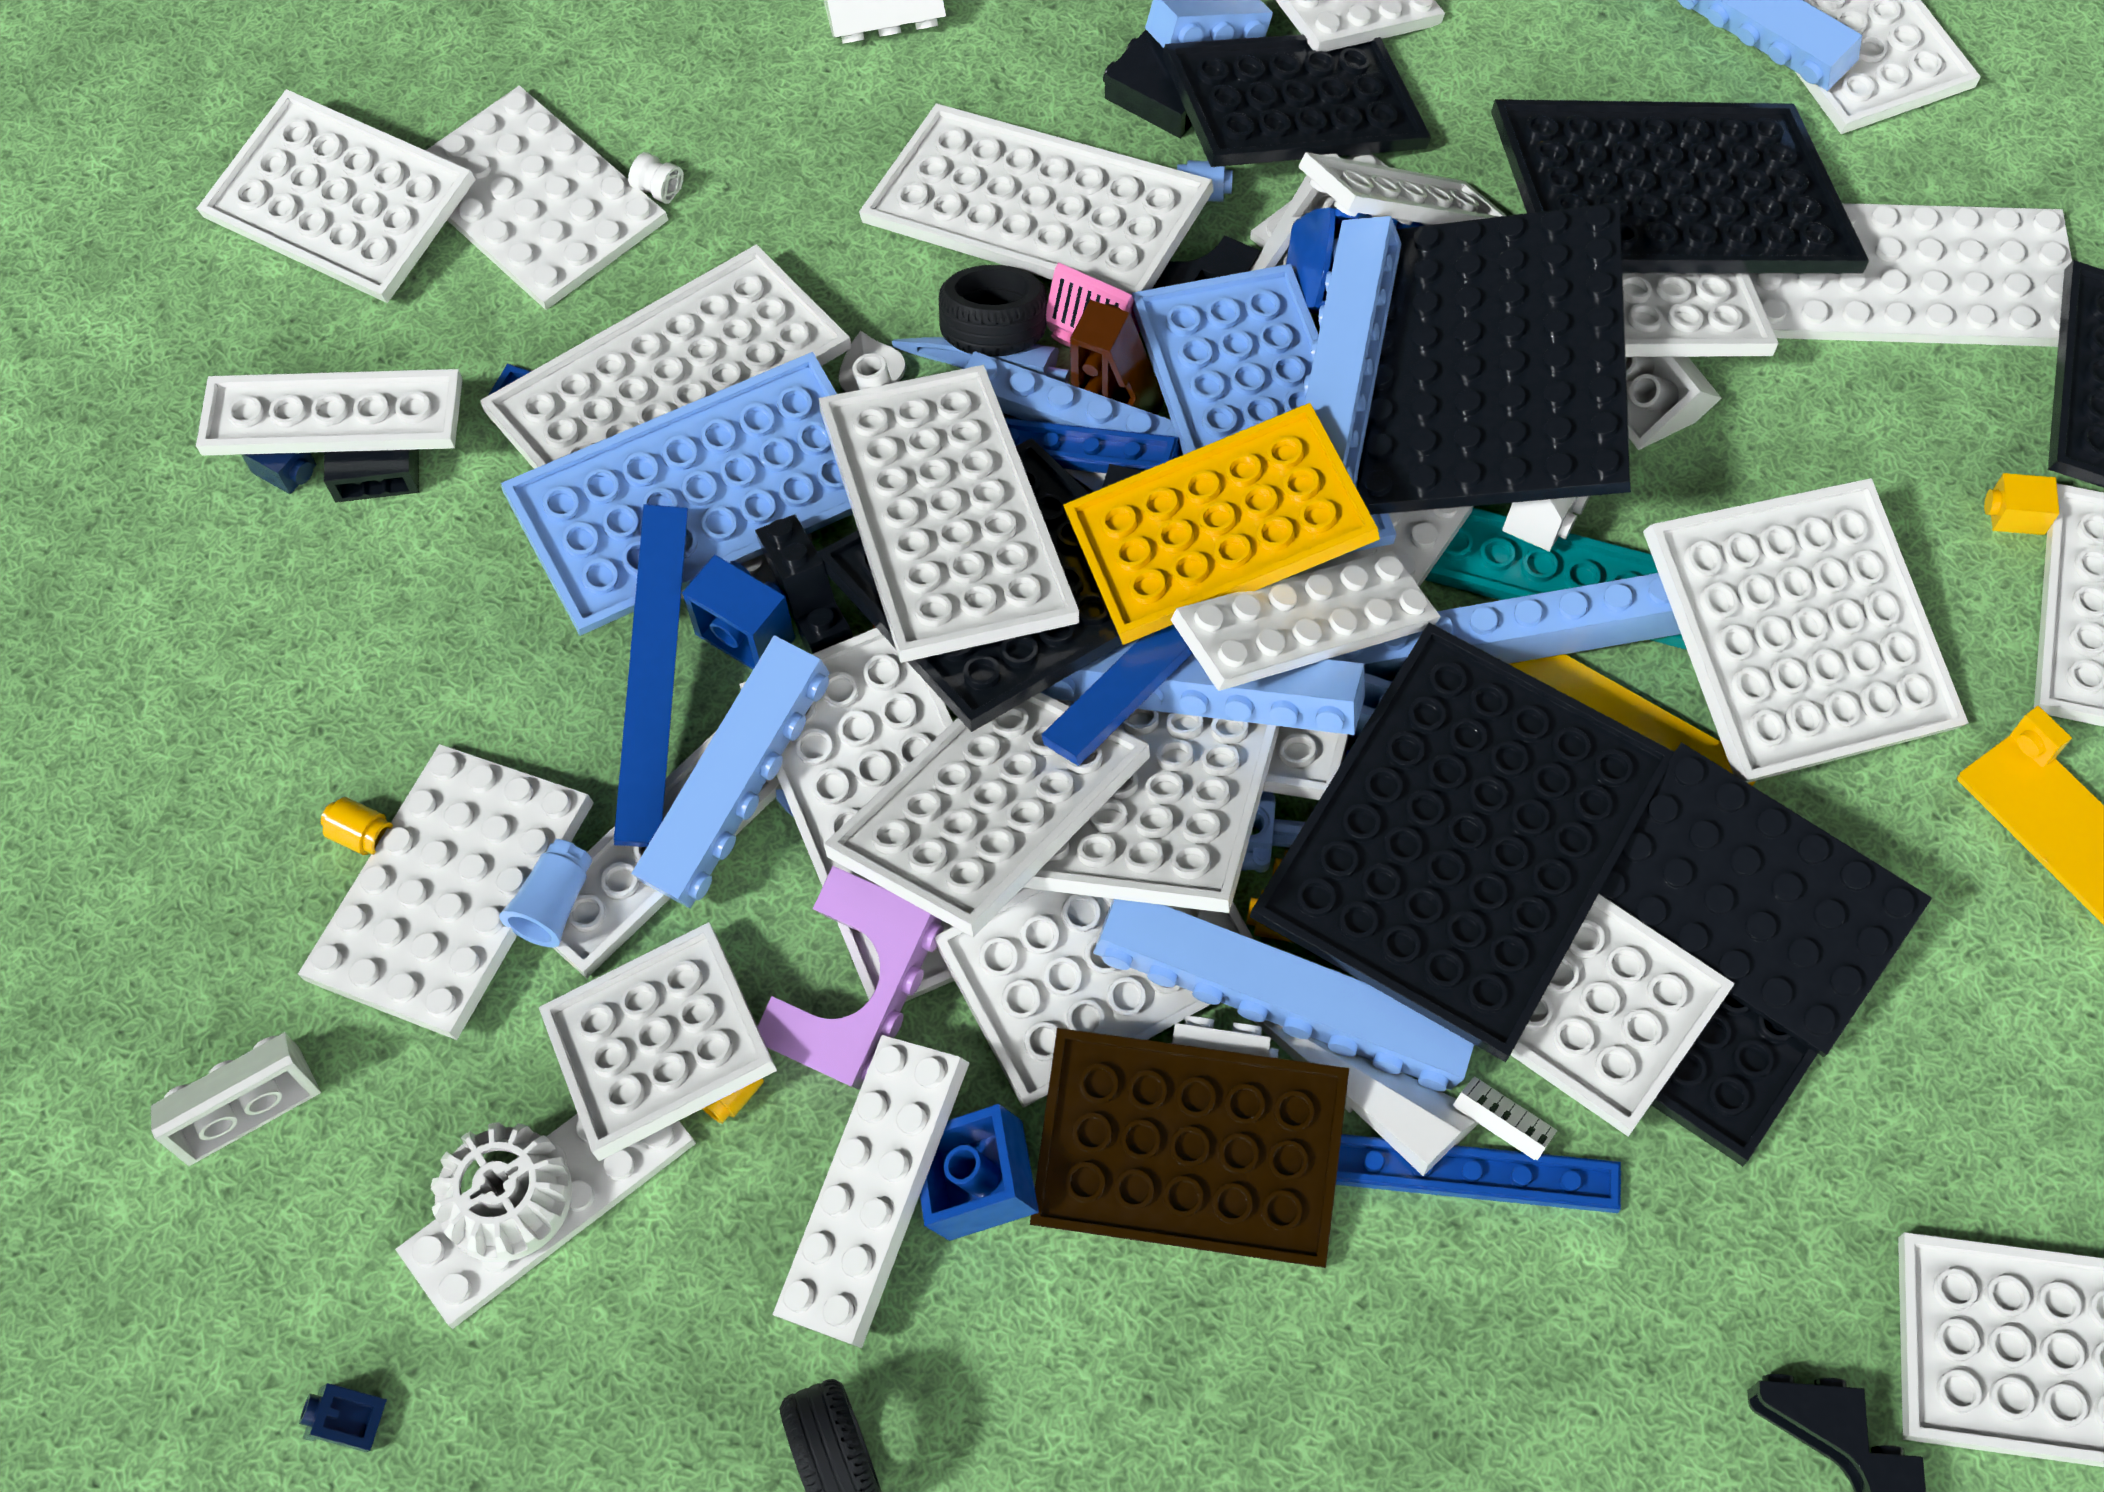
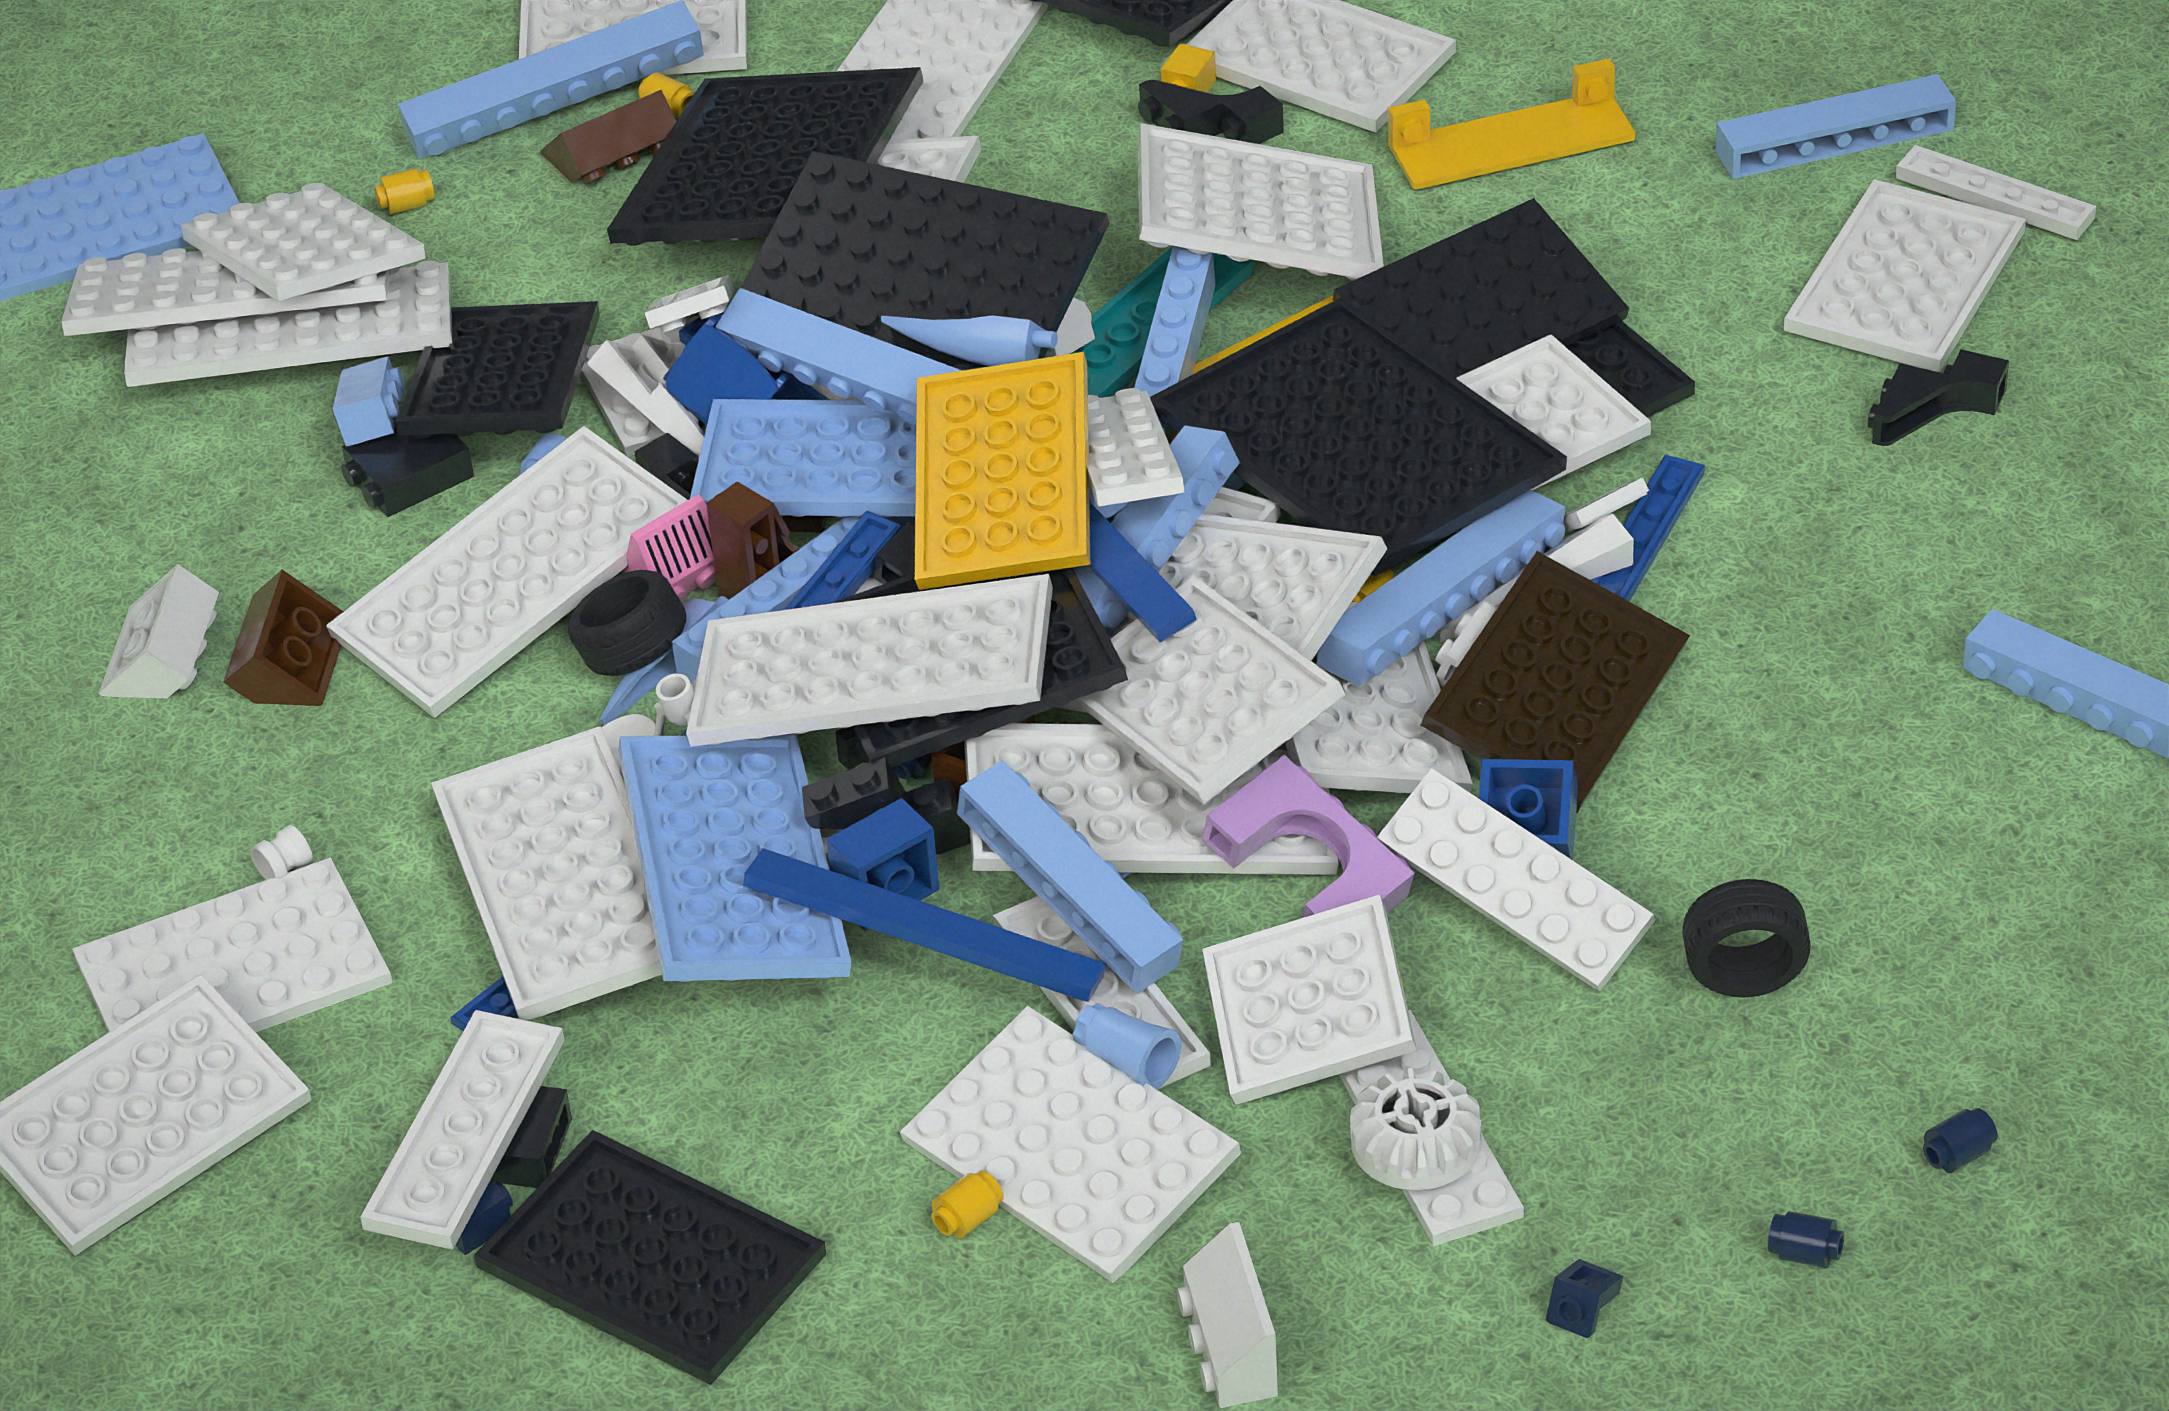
camera: 70 degrees left, 20 degrees down
none -> reddish brown slope [223,569,344,706]
none -> black plate [474,1130,826,1385]
none -> reddish brown slope [540,90,677,185]
none -> yellow brick [638,72,695,119]
none -> light blue piece [881,315,1058,367]
none -> black arch [1138,80,1284,144]

